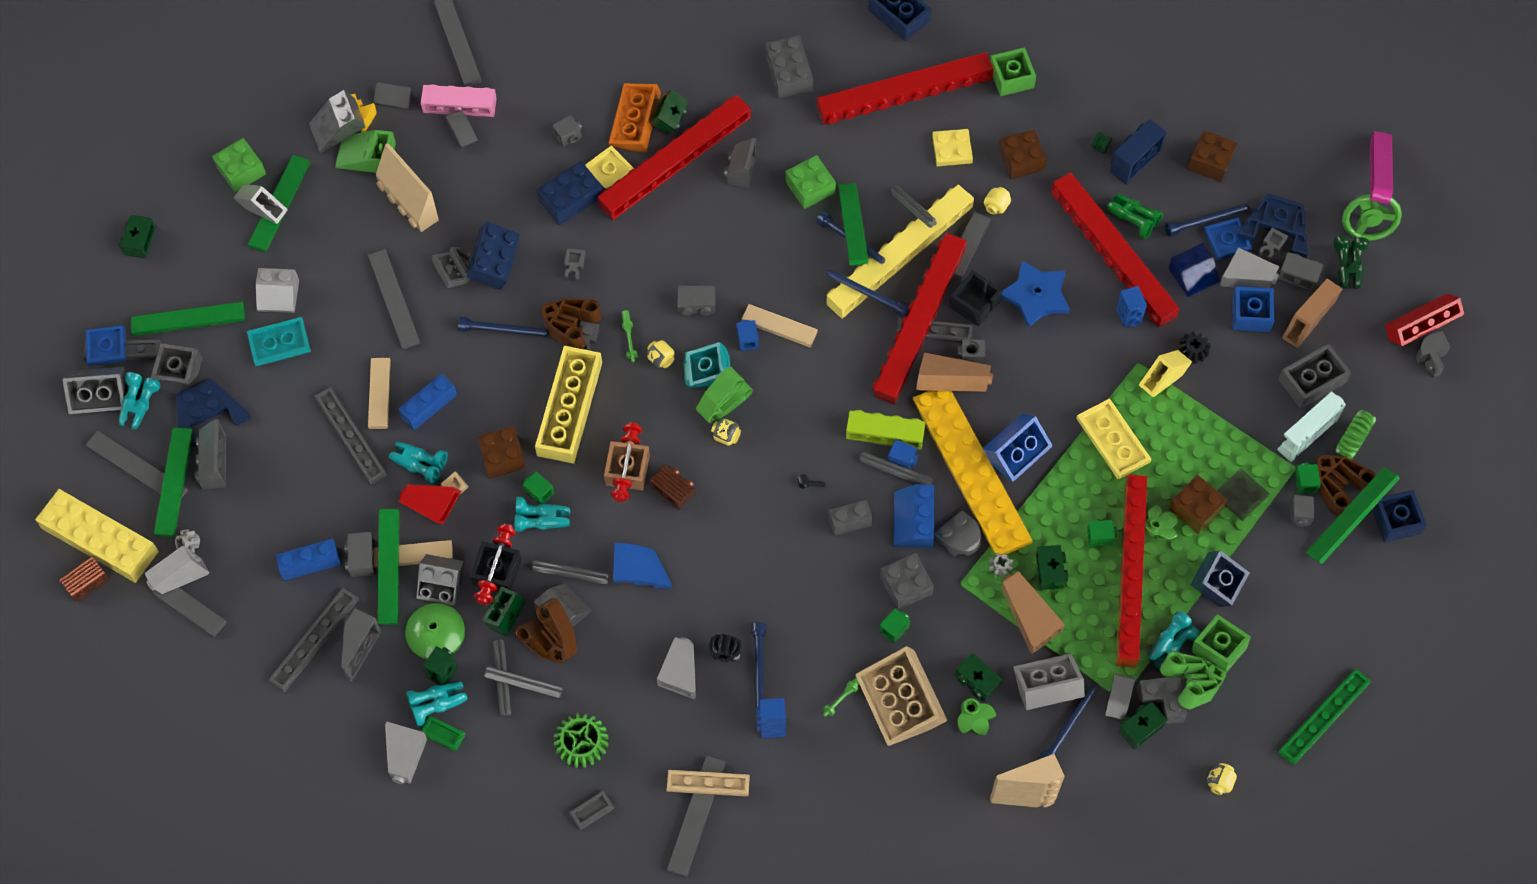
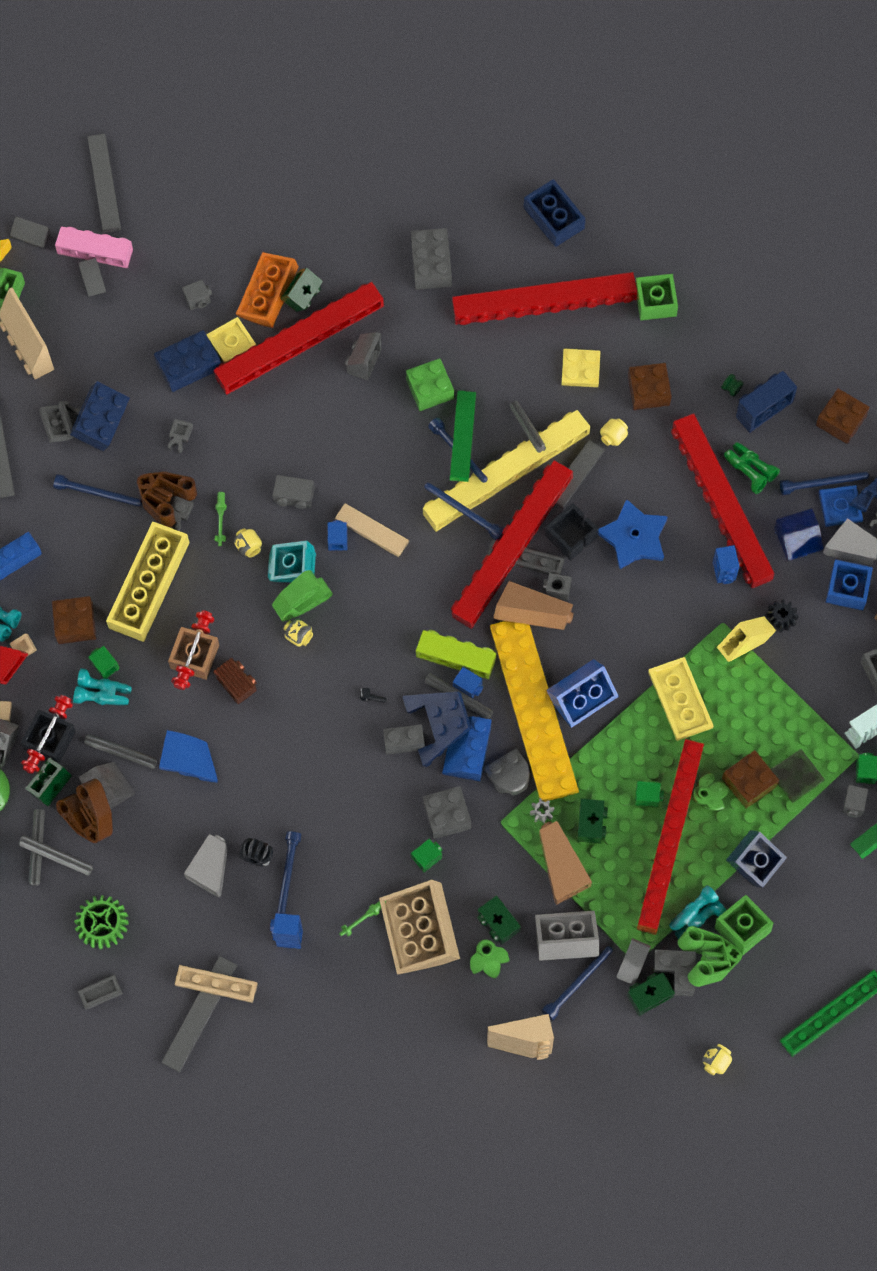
camera: 10 degrees right, 5 degrees up
none -> dark blue wing [403,692,472,767]

